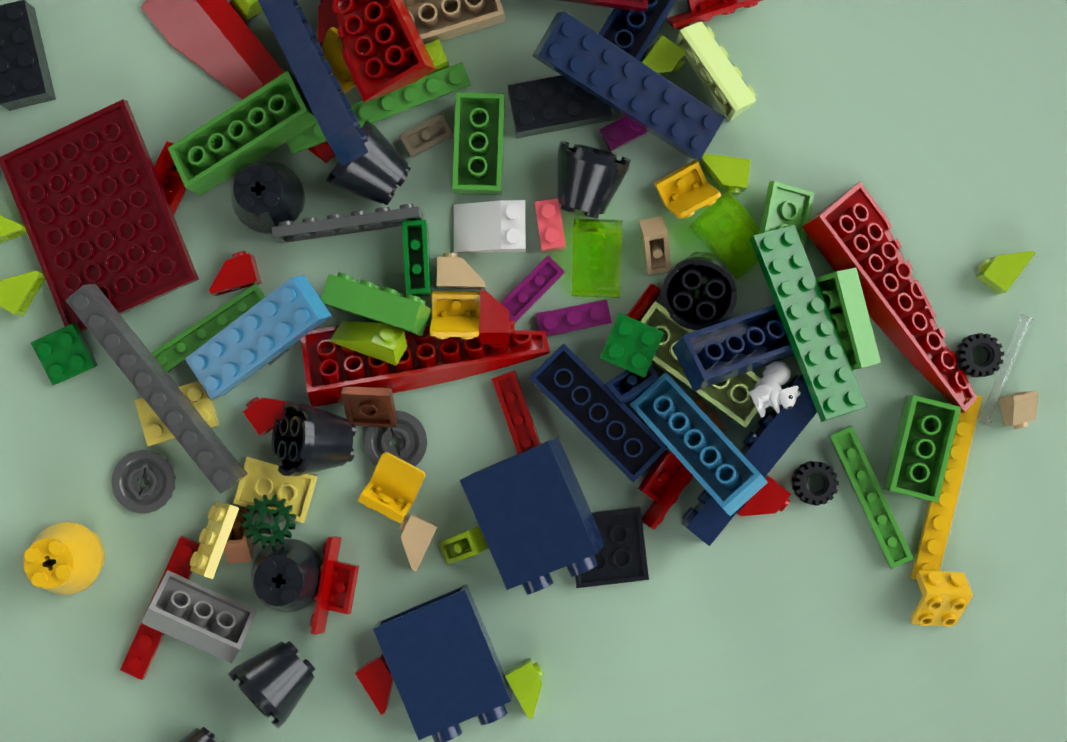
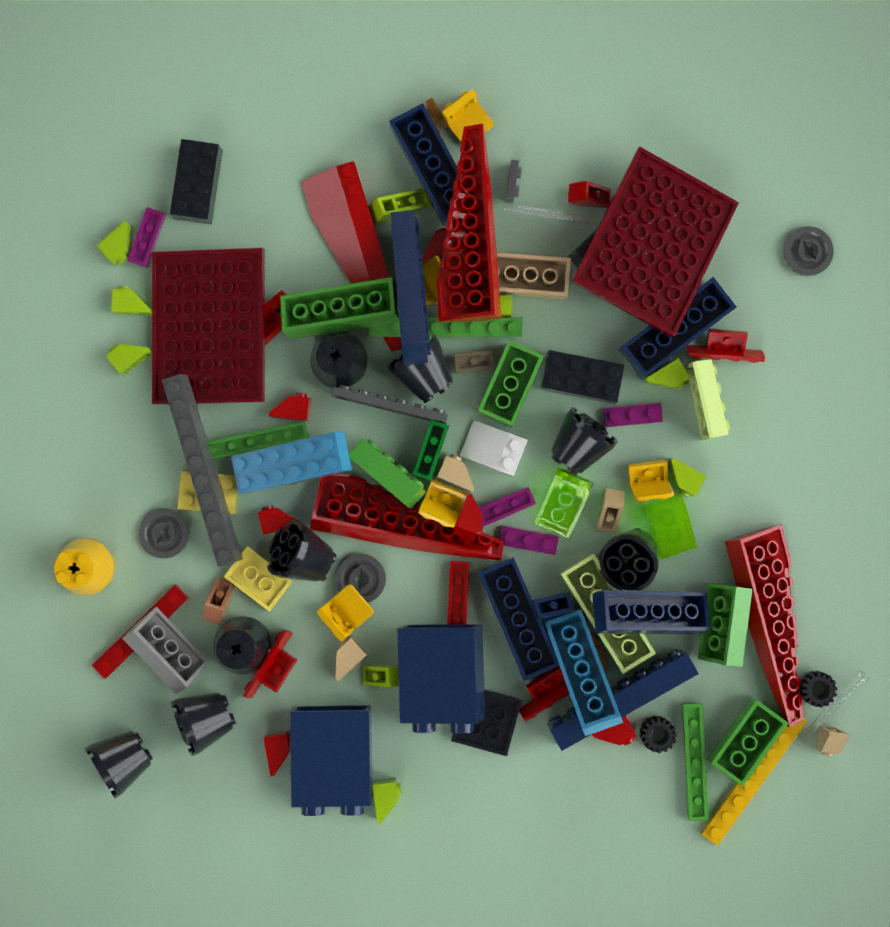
camera: 20 degrees right, 0 degrees up
green plate [30,322,98,386] -> none
light yellow plate [190,501,239,579] -> none
dark green gear [242,495,296,549] -> none
lime slope [331,321,407,366] -> none
copper plate [341,386,397,427] -> none
dark blue brick [532,11,725,160] -> none
coral brick [535,198,566,253] -> none
green plate [599,313,664,378] -> none
red axle [626,284,661,321] -> none
white animal [749,361,801,418] -> none
plate [750,225,867,422] -> none
bright green plate [759,181,815,248] -> none
yellow bracket [910,570,973,627] -> none
lime slope [976,251,1036,294] -> none

